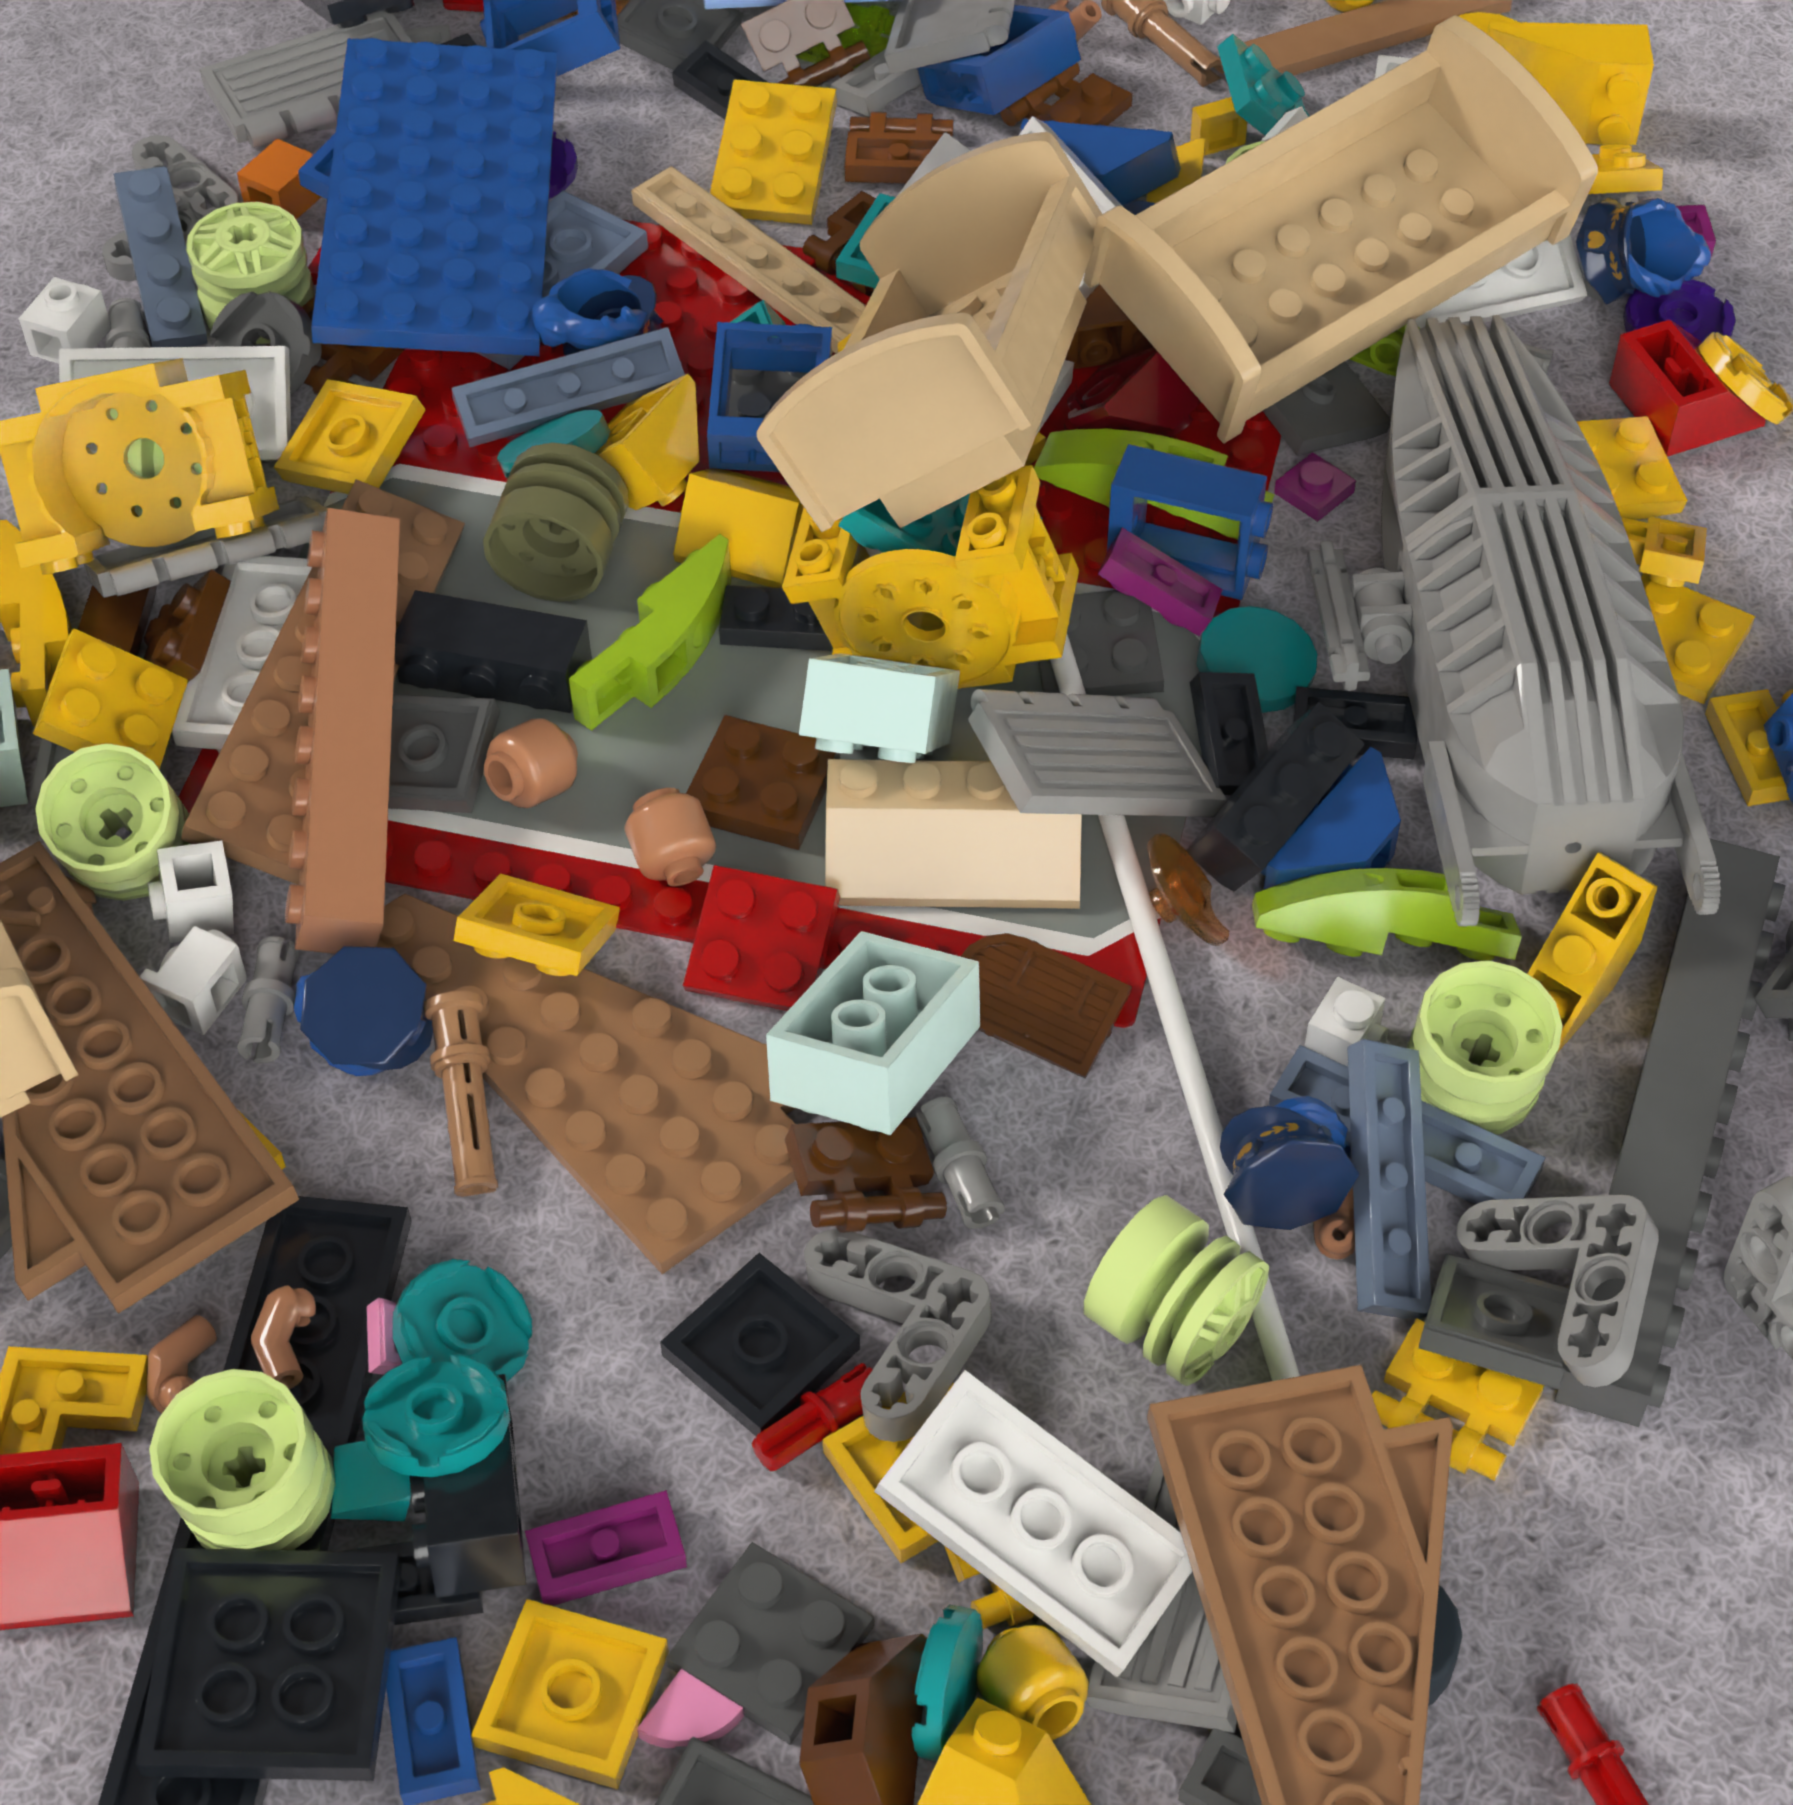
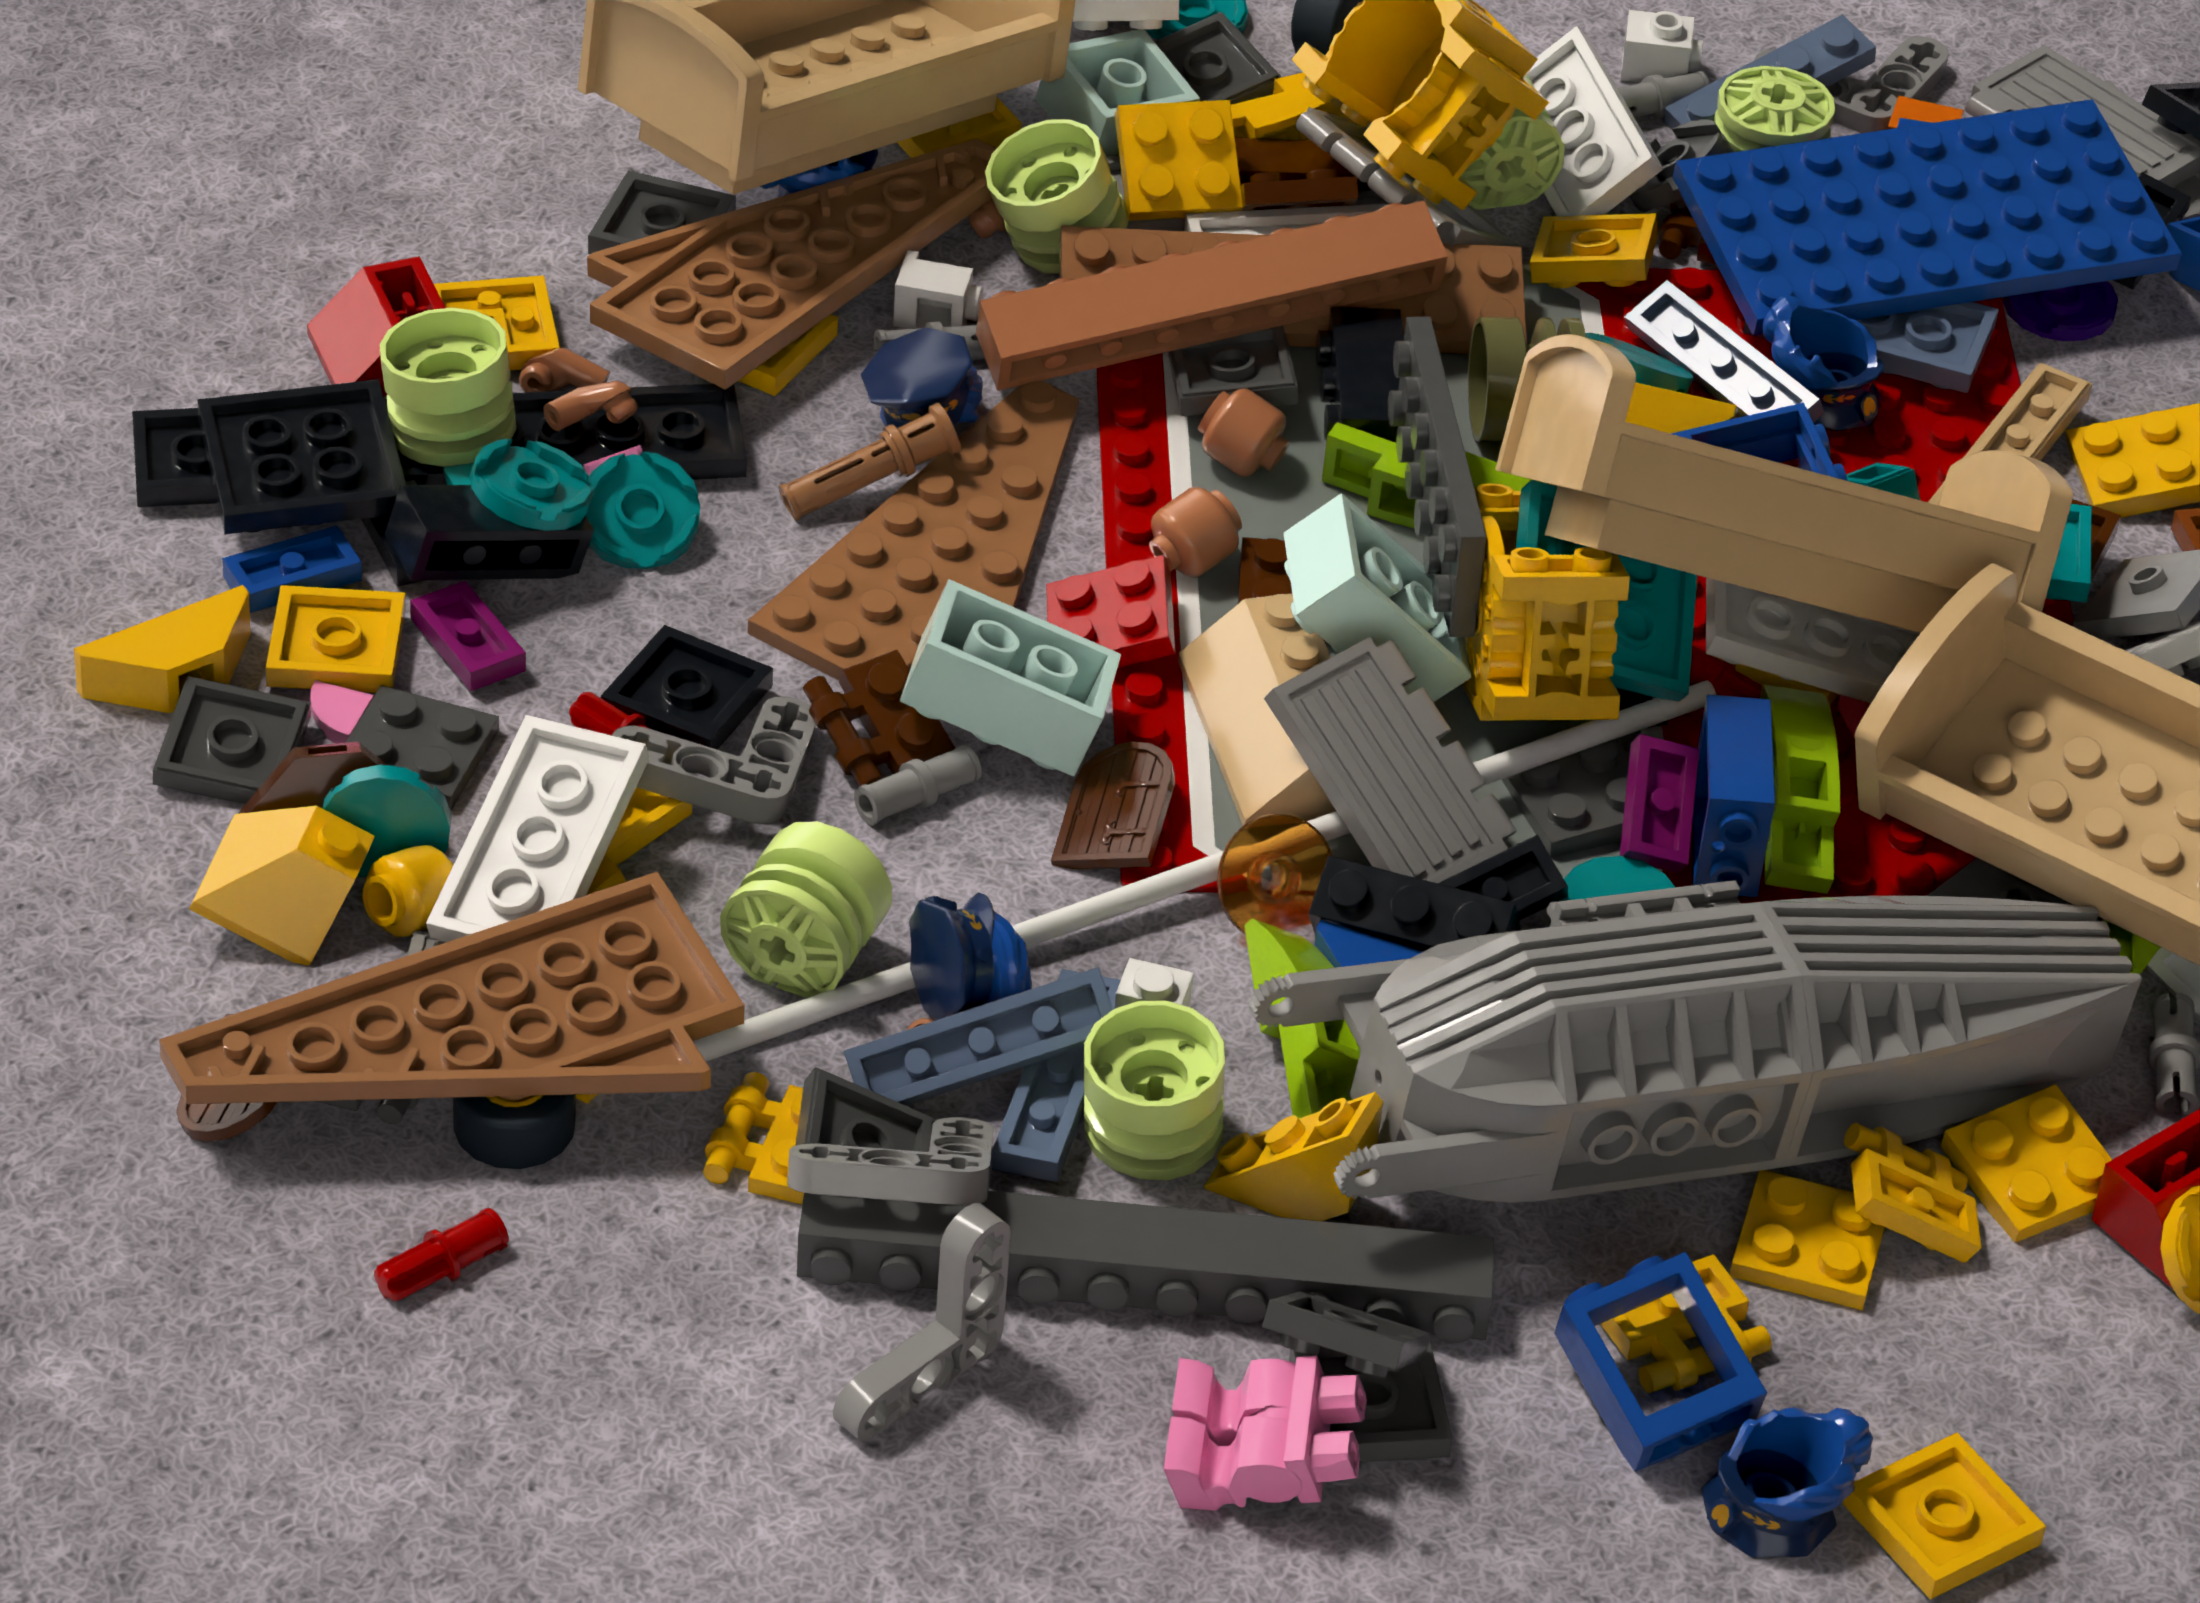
camera: 70 degrees right, 10 degrees down
white brick [148,840,234,943] -> none
yellow plate [453,874,620,976] -> none
none -> dark grey plate [1388,316,1487,637]

